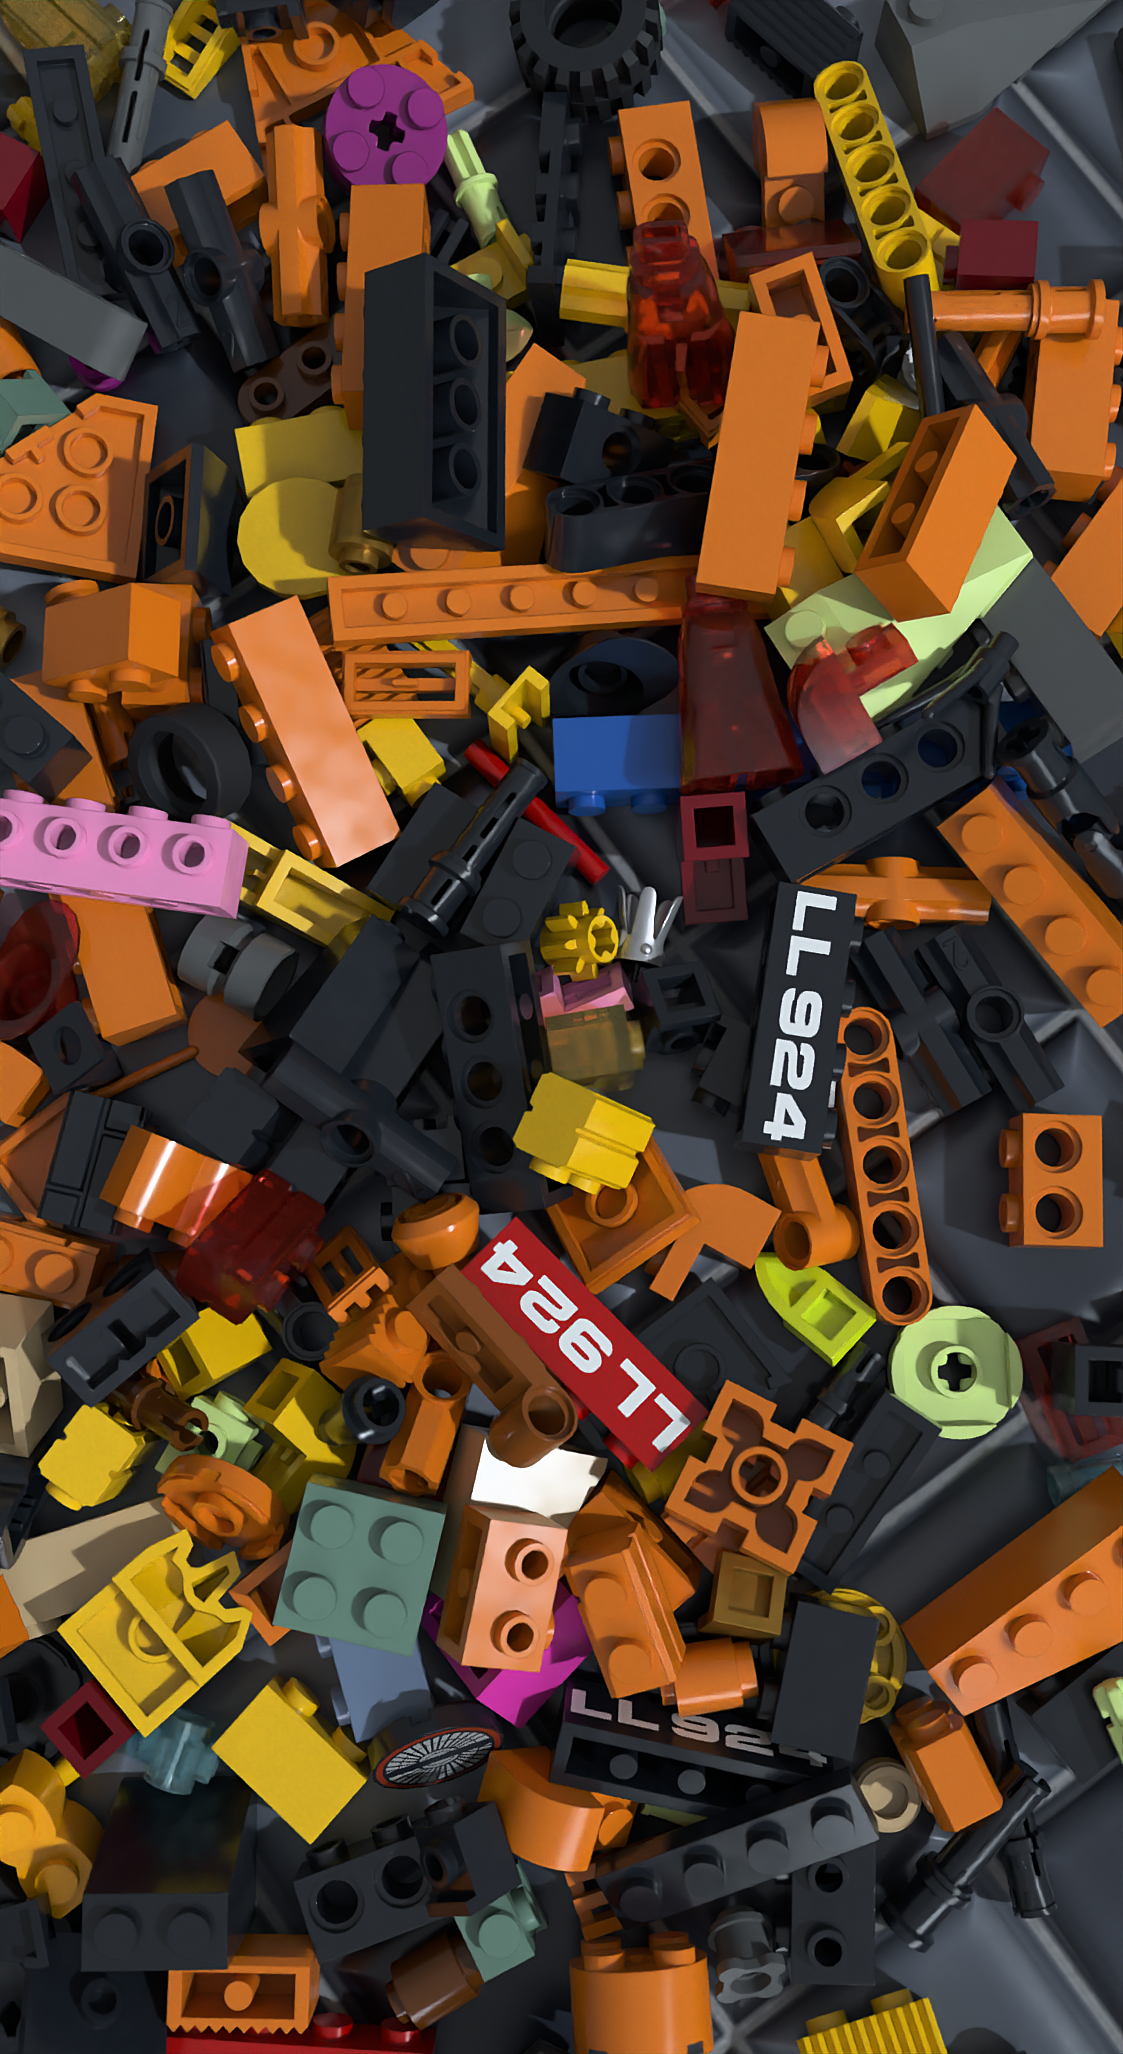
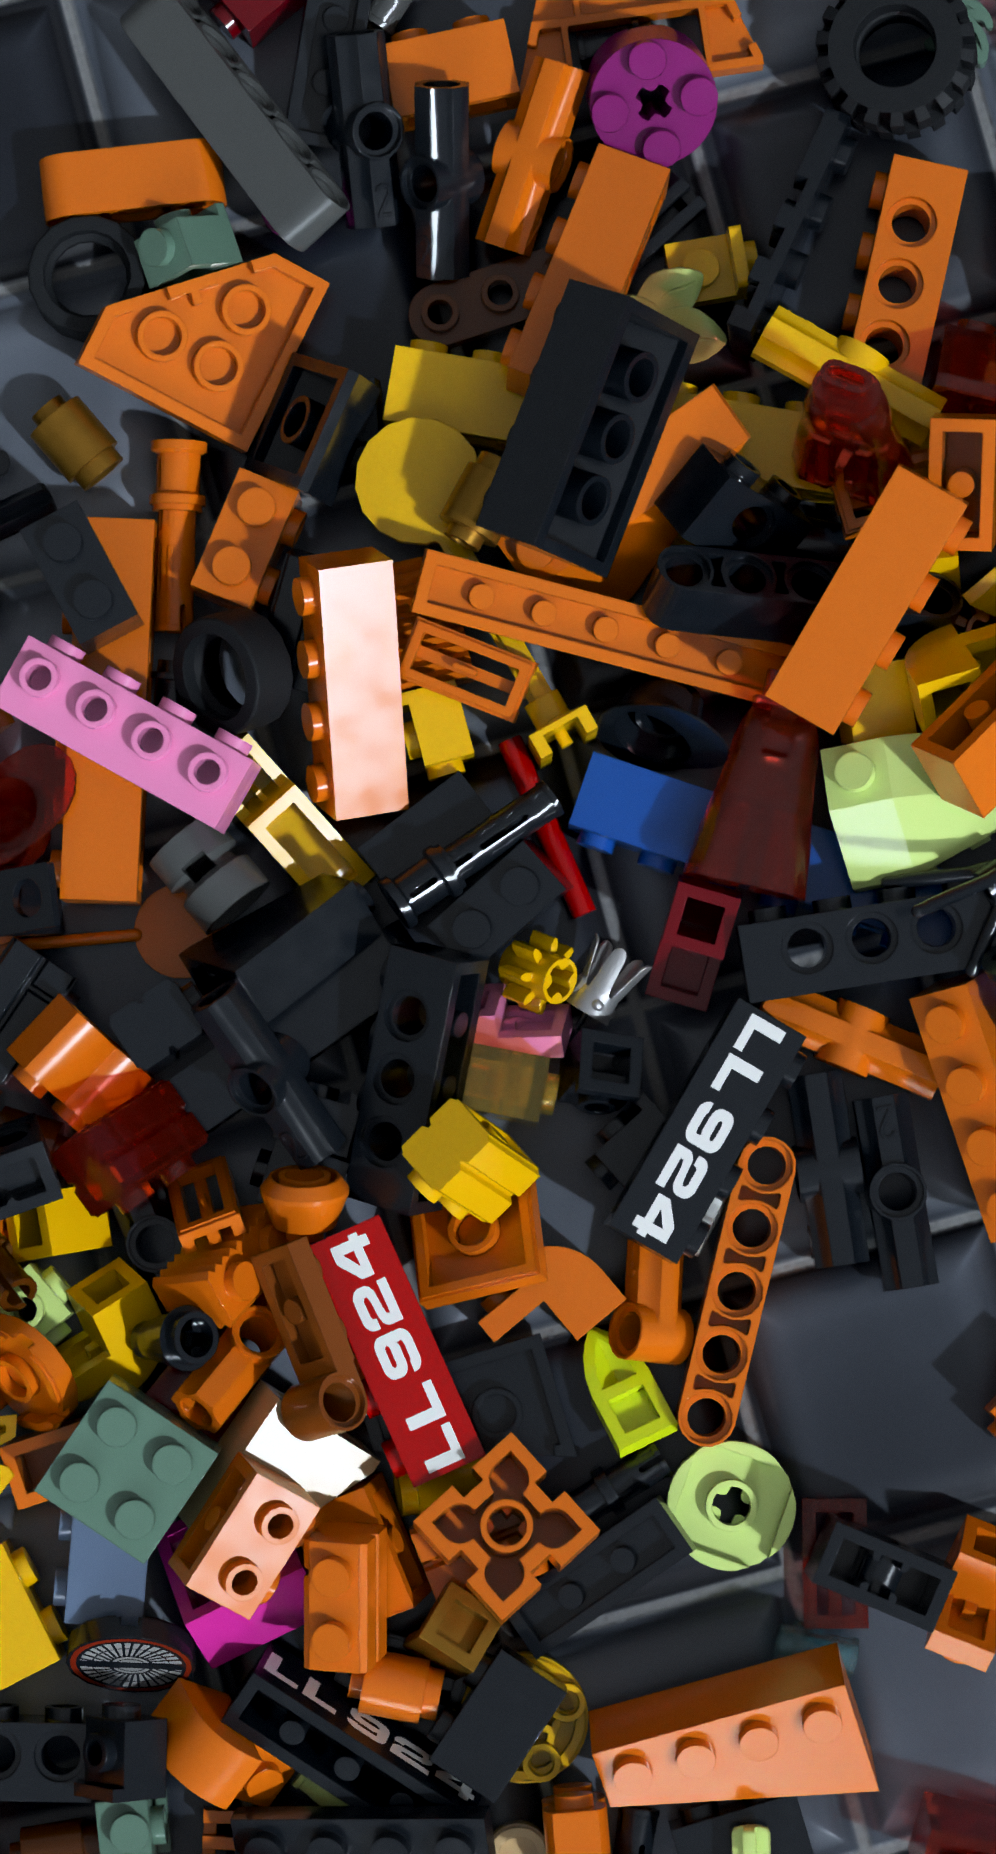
camera: 20 degrees right, 5 degrees up
orange brick [41,582,181,703] -> none
yellowish green axle [443,130,516,249] -> none
clear red brick [787,622,919,775] -> none
orange brick [999,1113,1103,1249] -> none

